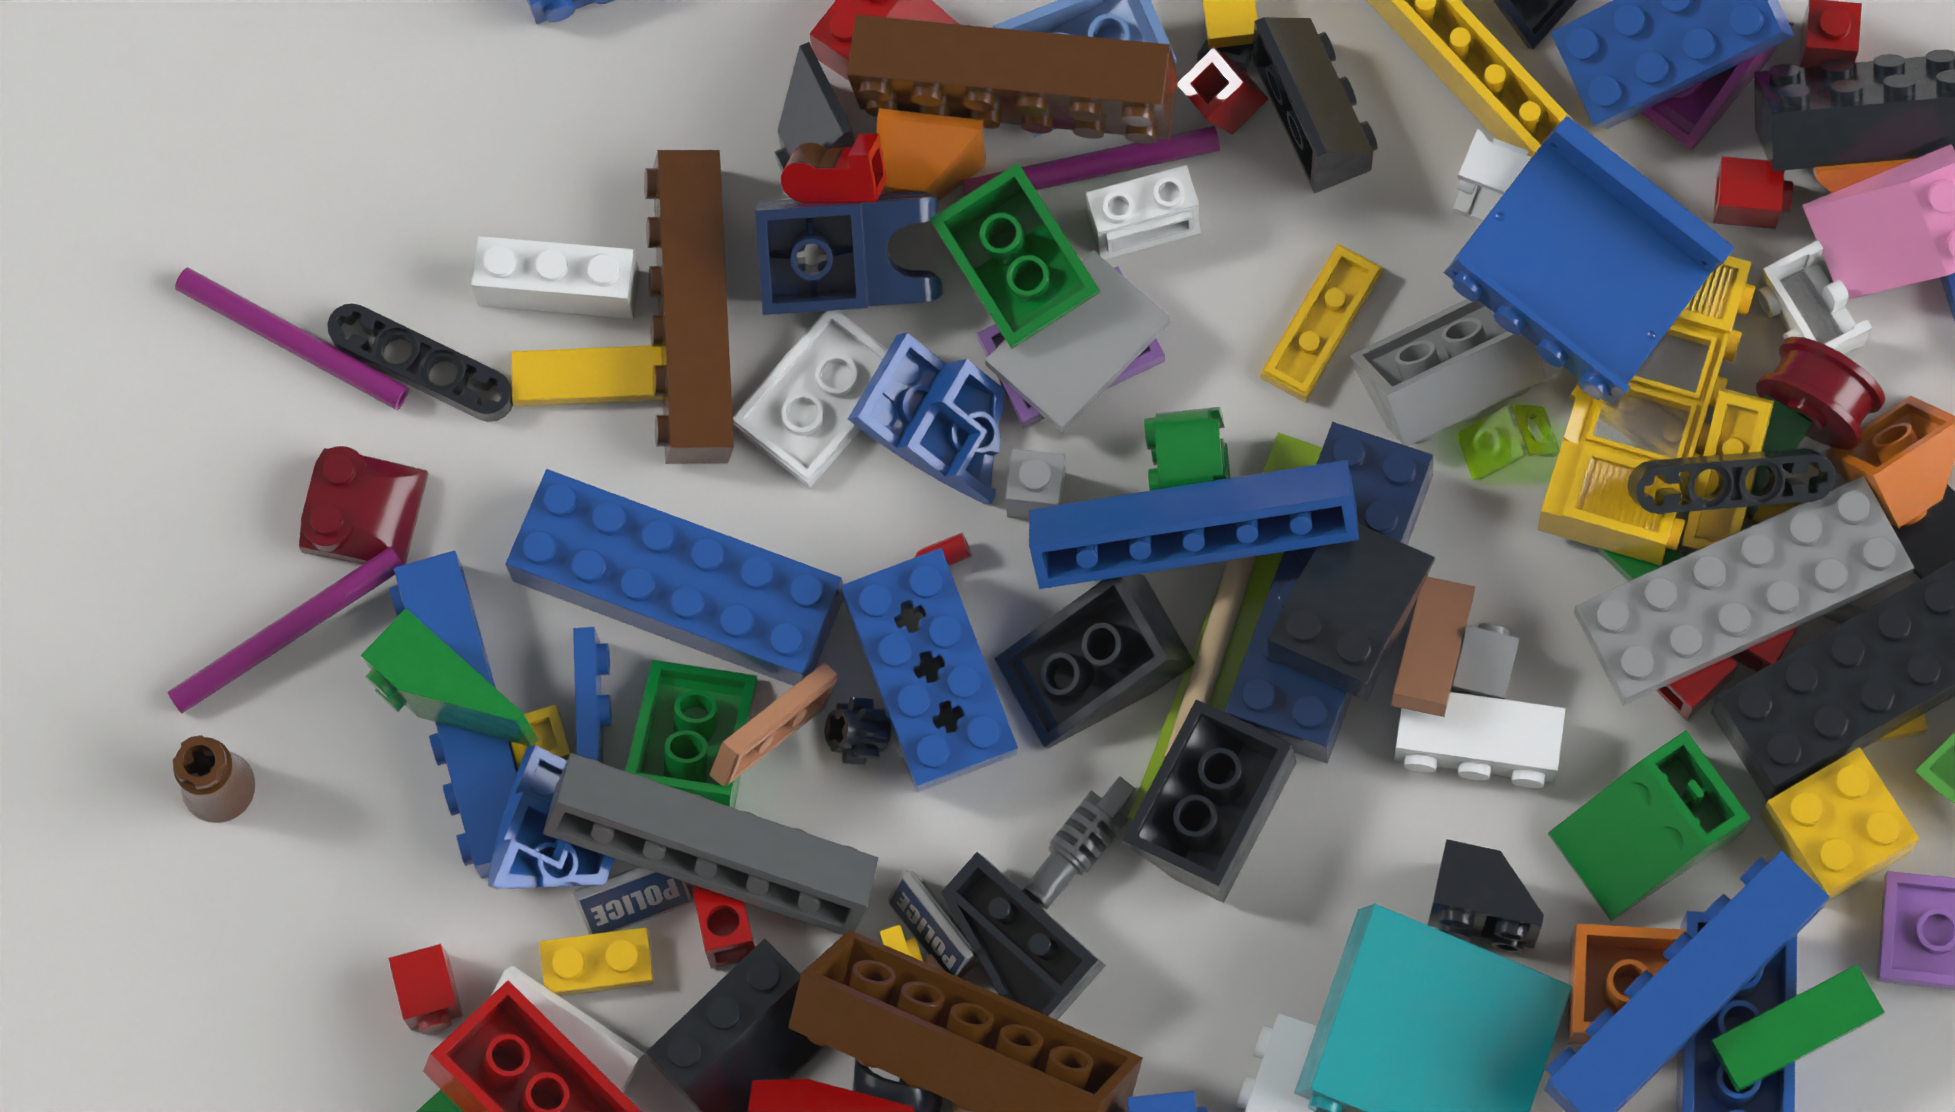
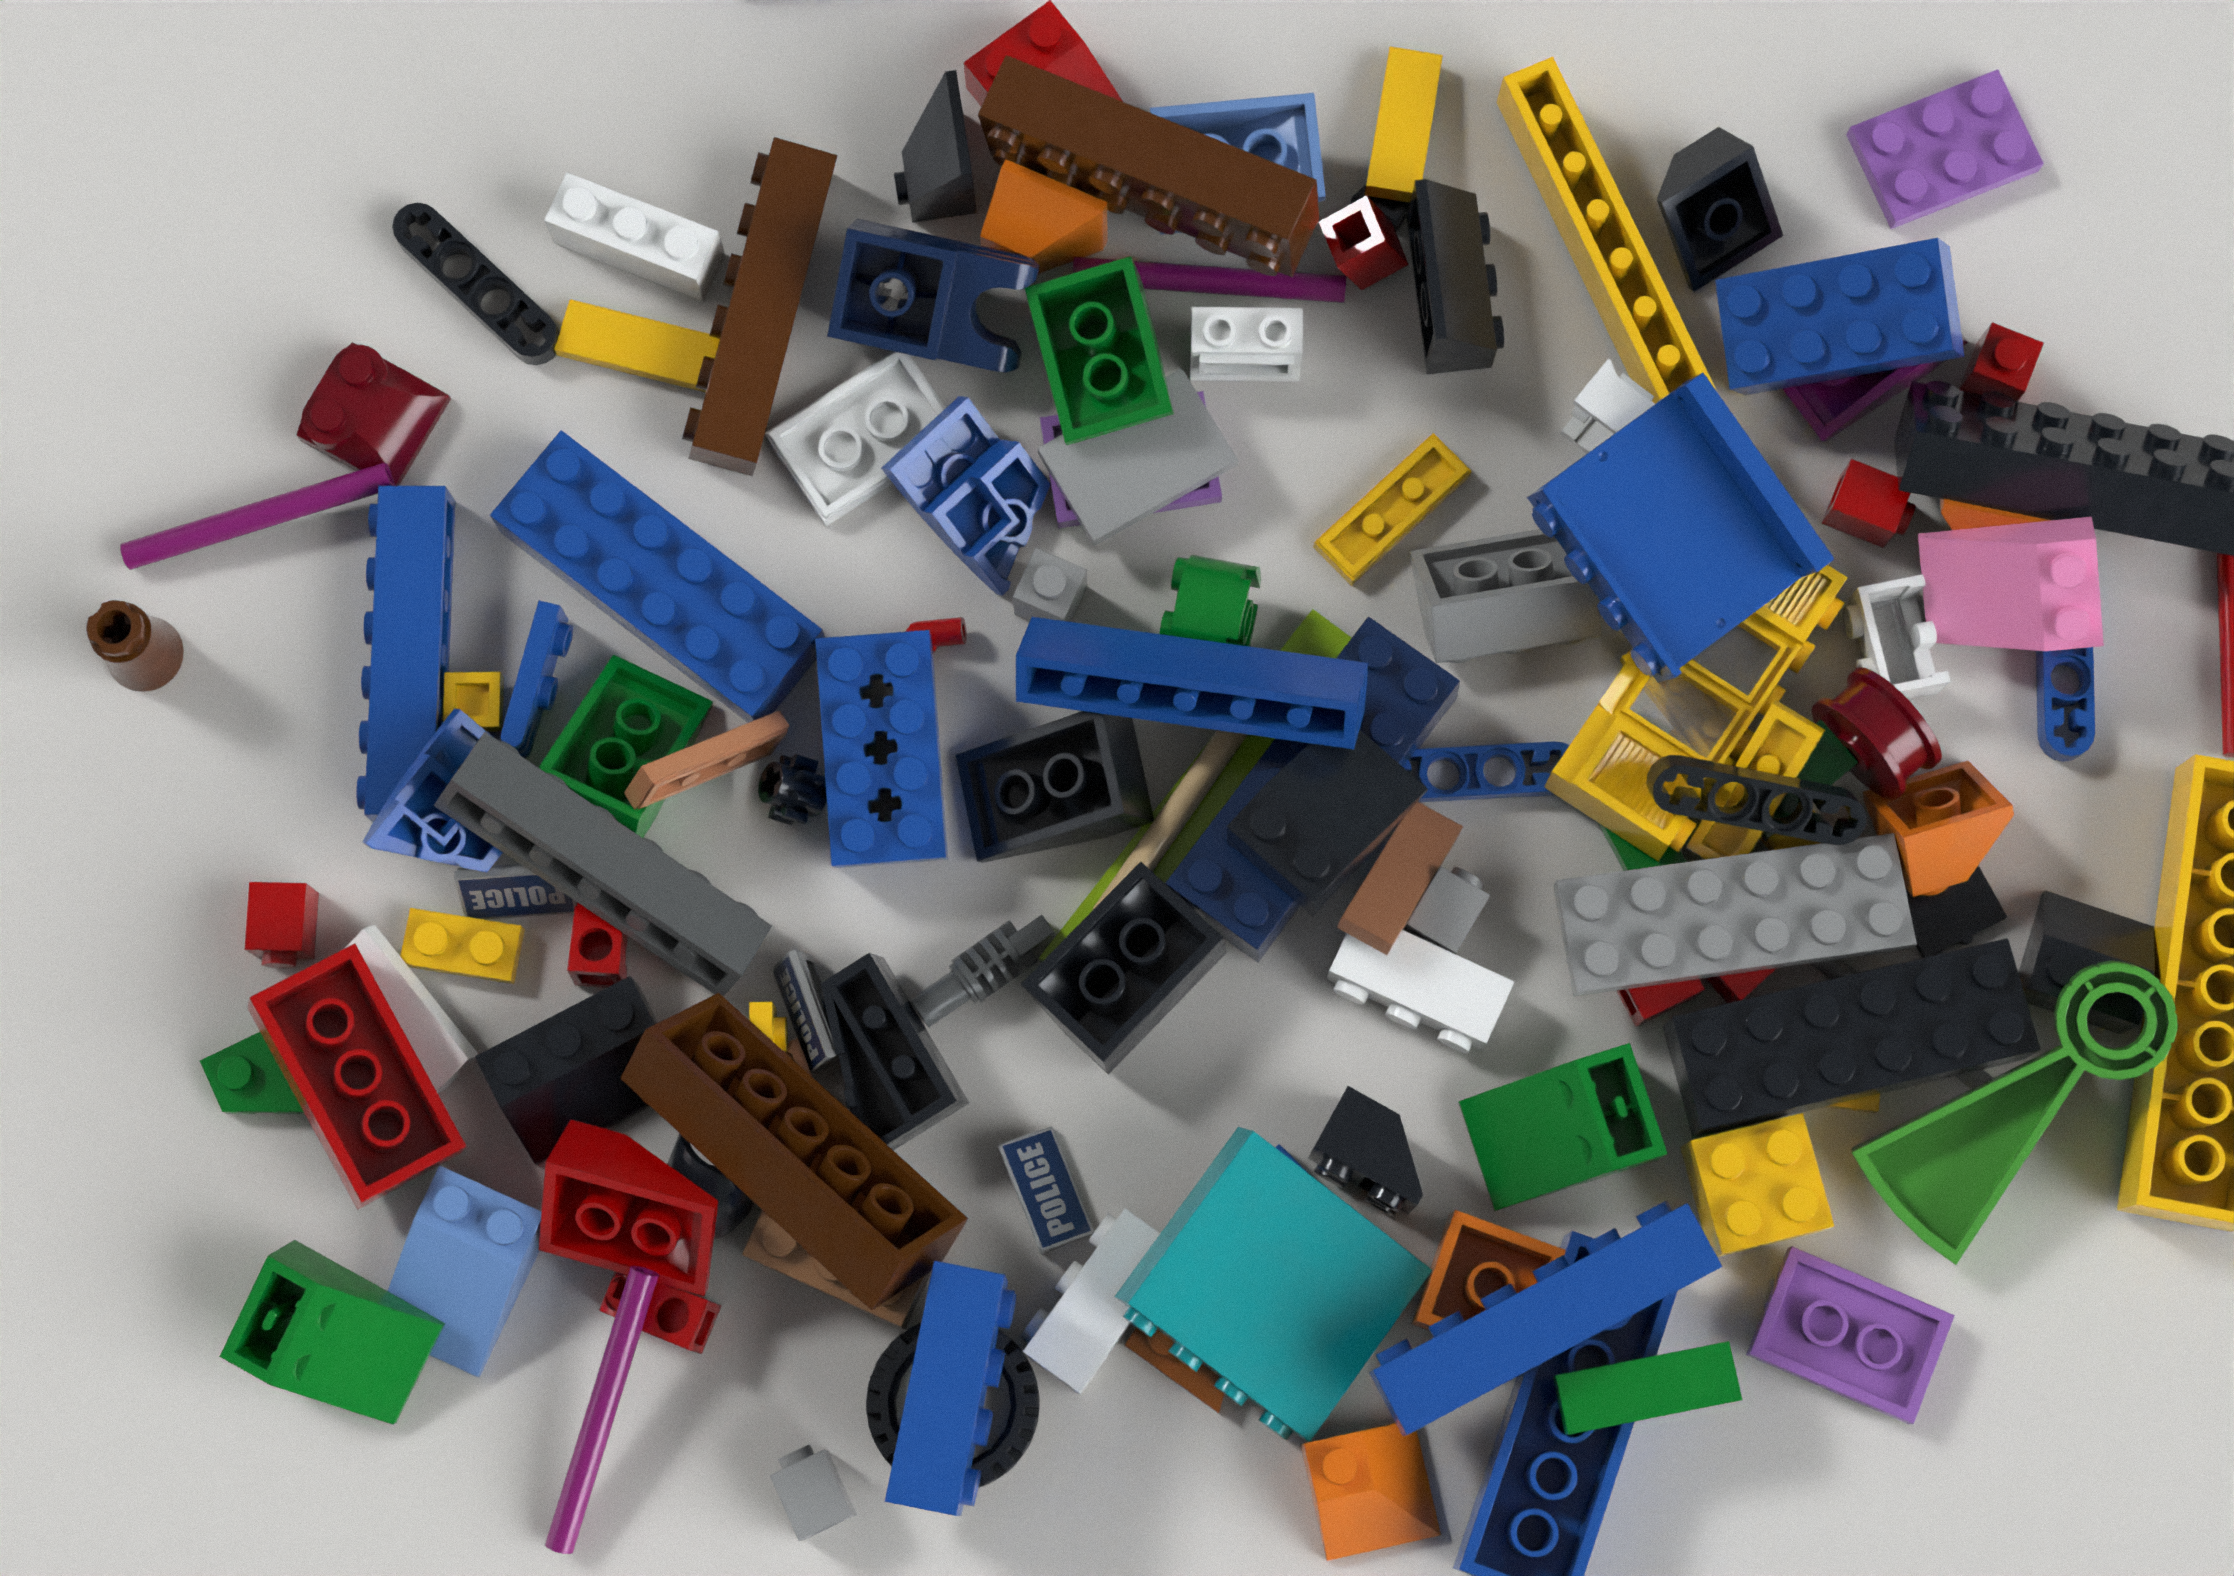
camera: 10 degrees right, 5 degrees up
magenta piece [175,267,409,410] -> none
green slope [360,608,539,746] -> none
red leg [781,133,887,203] -> none
clear neon green bracket [1457,404,1560,480] -> none
none -> slope [998,1126,1094,1255]
none -> blue beam [1403,741,1569,803]

